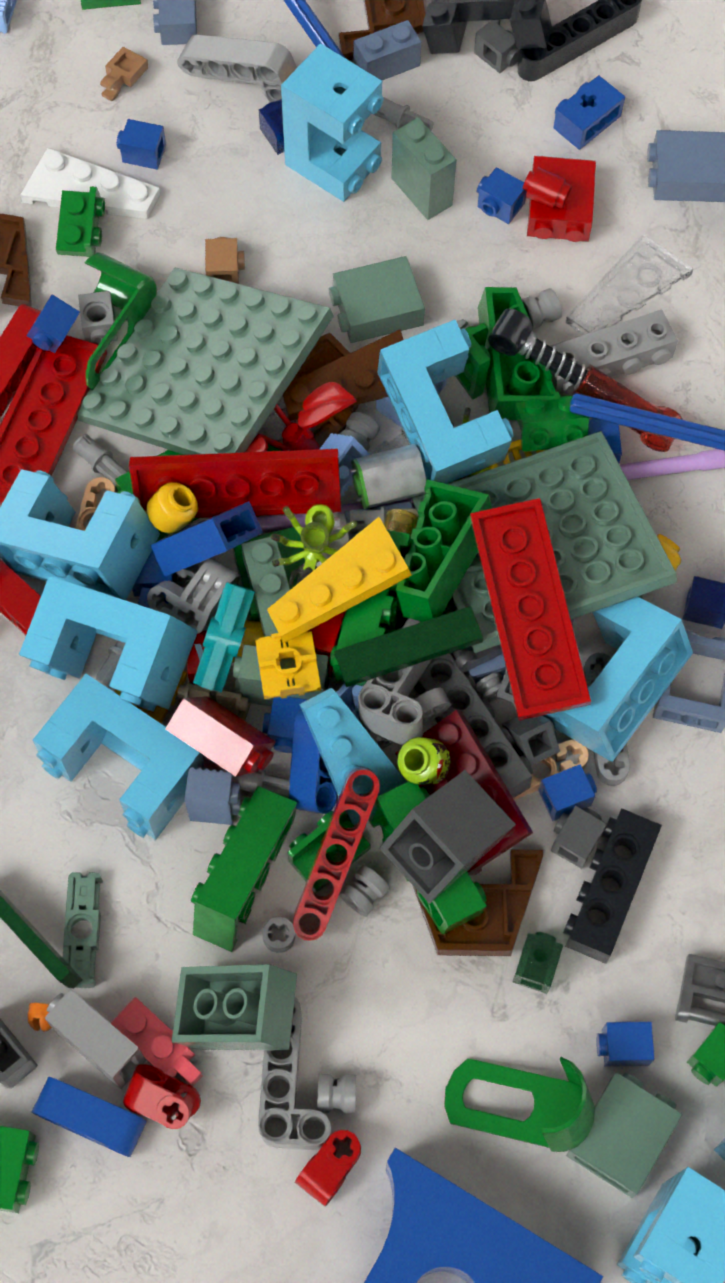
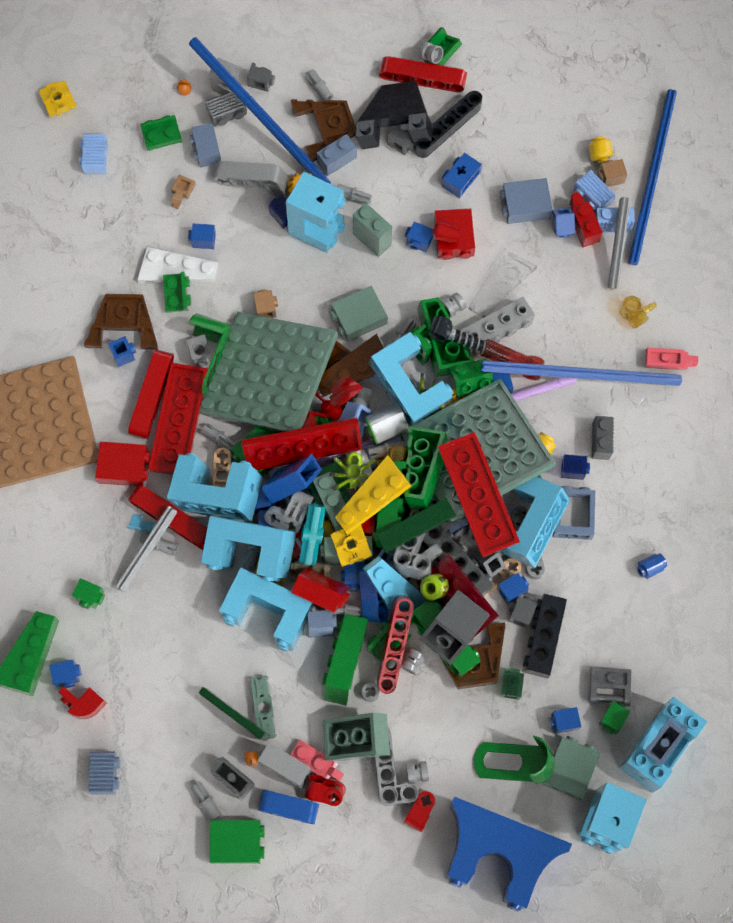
camera: 10 degrees left, 5 degrees up
blue brick [26,294,80,353] -> none
yellow head [147,482,198,534] -> none

